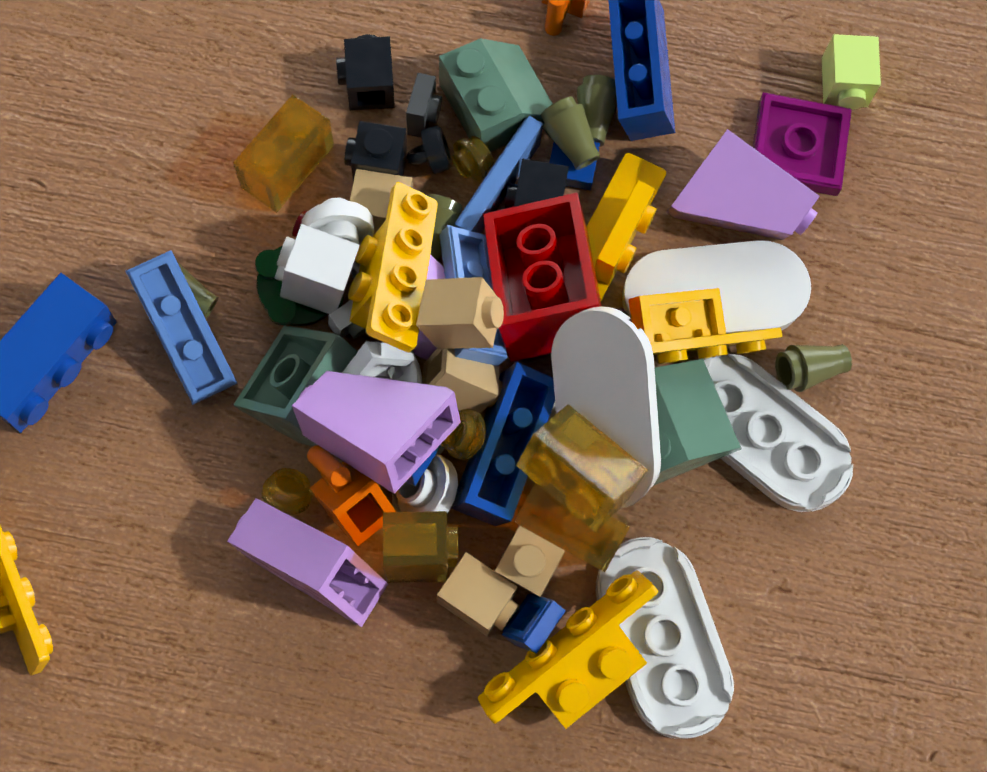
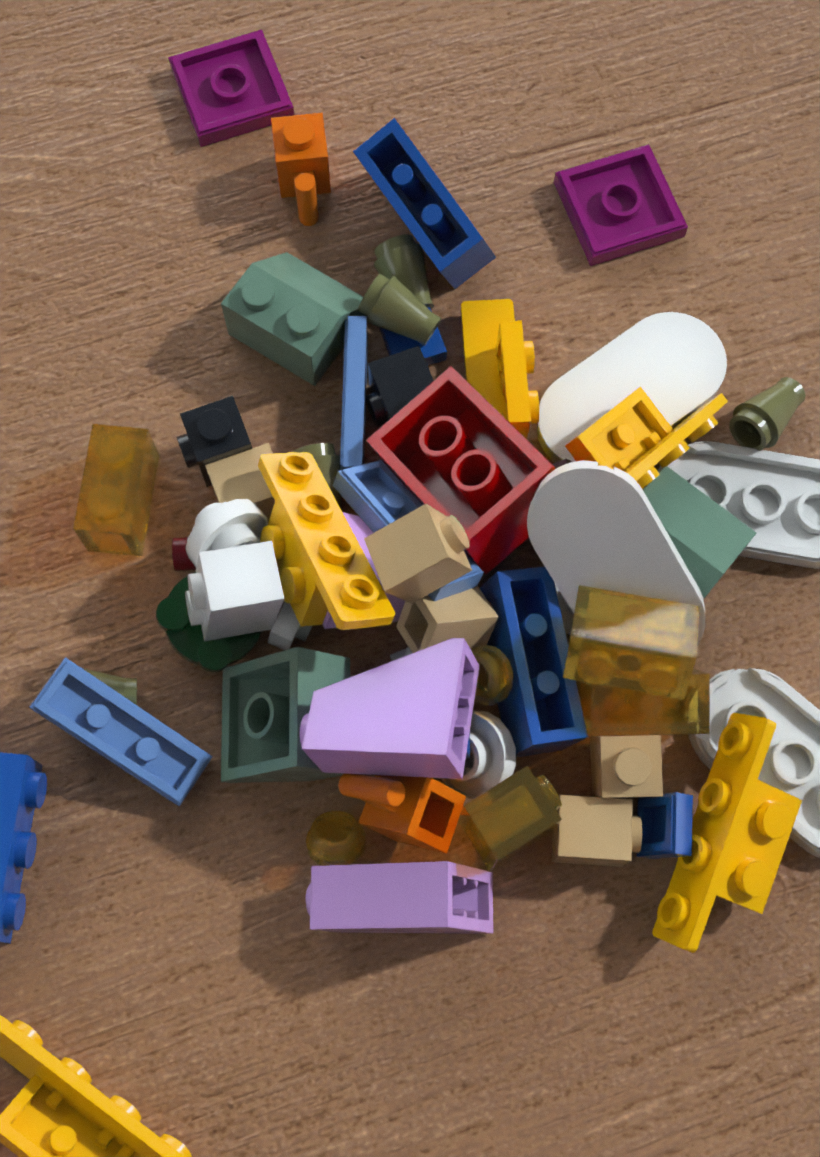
camera: 25 degrees left, 0 degrees up
black brick [336,34,395,111] -> none
white plate [342,341,422,384] -> none
dark grey plate [406,73,442,138] -> none
black tile [406,125,452,174] -> none
clear yellow plate [452,136,494,181] -> none
lavender slope [667,129,820,240] -> none
yellowish green brick [822,34,881,110] -> none

